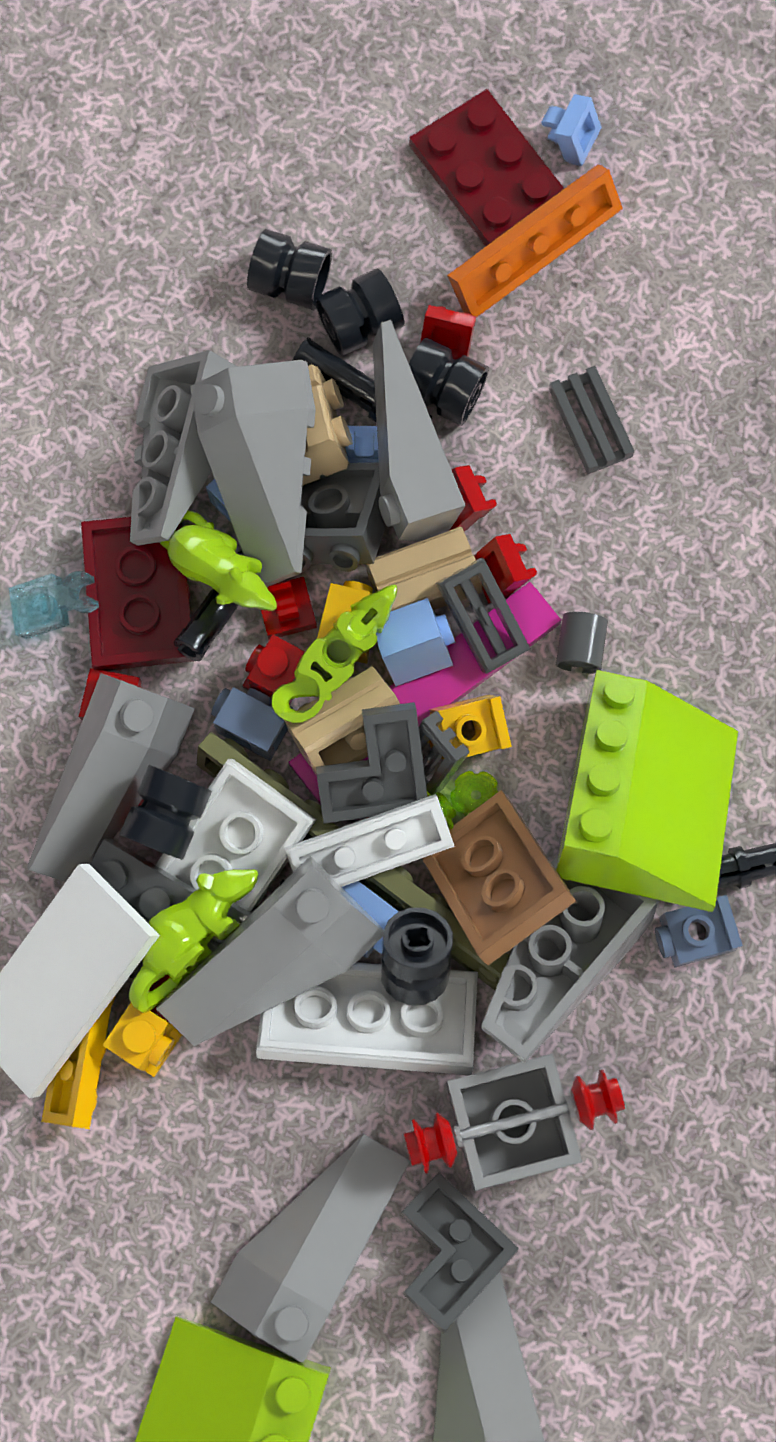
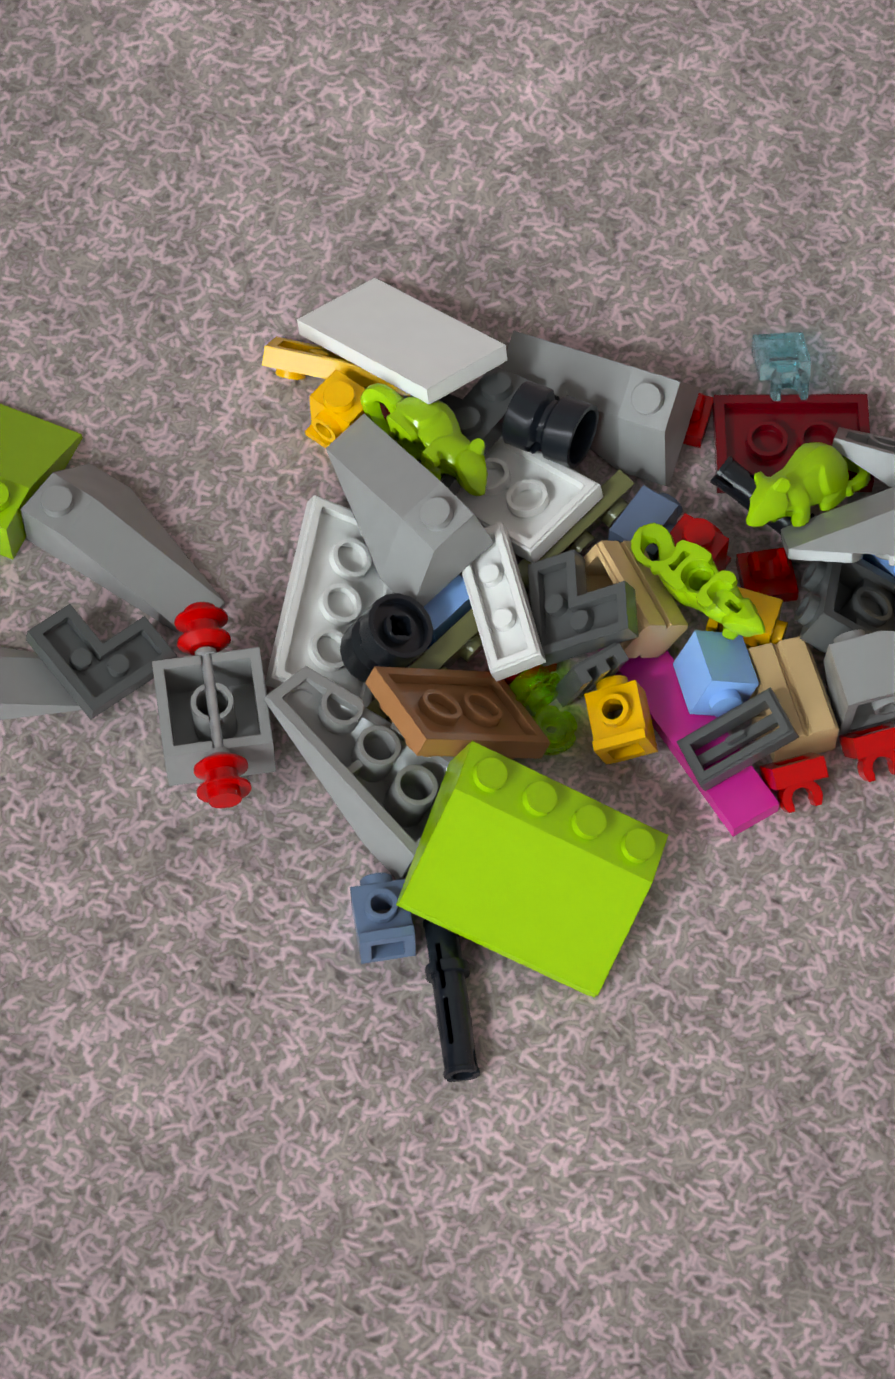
camera: 95 degrees right, 15 degrees down
dark grey beam [556,612,608,674] -> none

